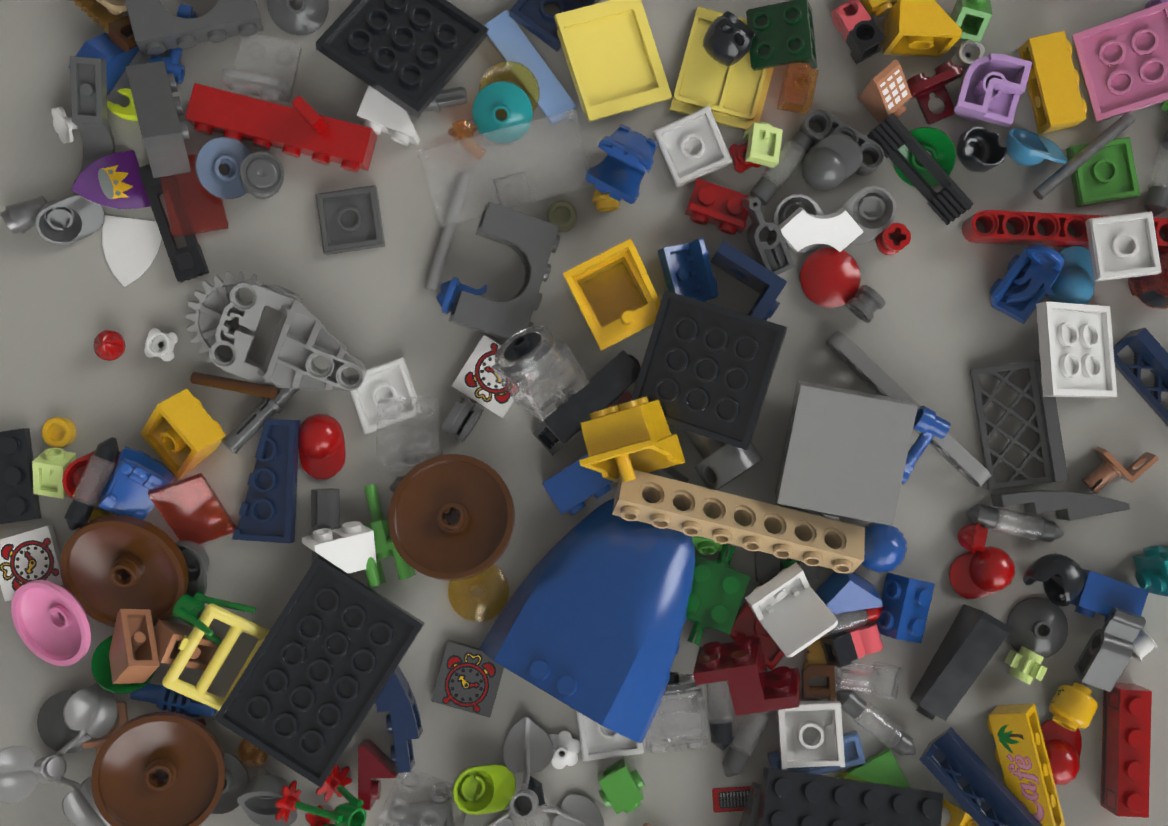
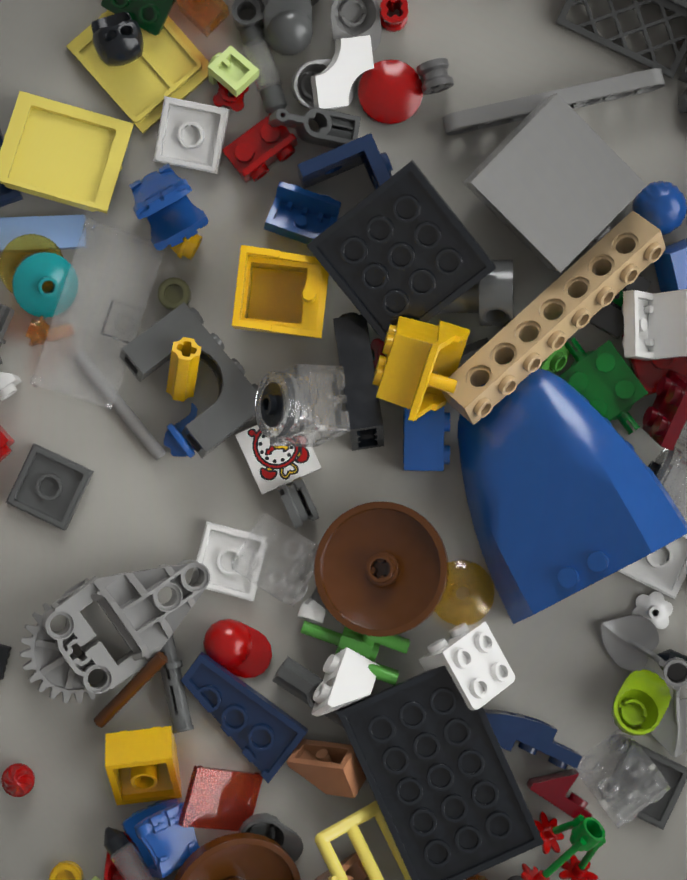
camera: 55 degrees left, 0 degrees up
white plate [144,328,179,362] -> none
green plant [173,592,256,652] -> none
dark grey tile [431,640,504,718] -> none
blue brick [901,406,951,484] -> none
none -> yellow axle [166,337,202,402]
none -> nougat slope [286,739,367,798]
none -> white hinge [297,598,325,624]
none -> white bracket [419,621,515,710]

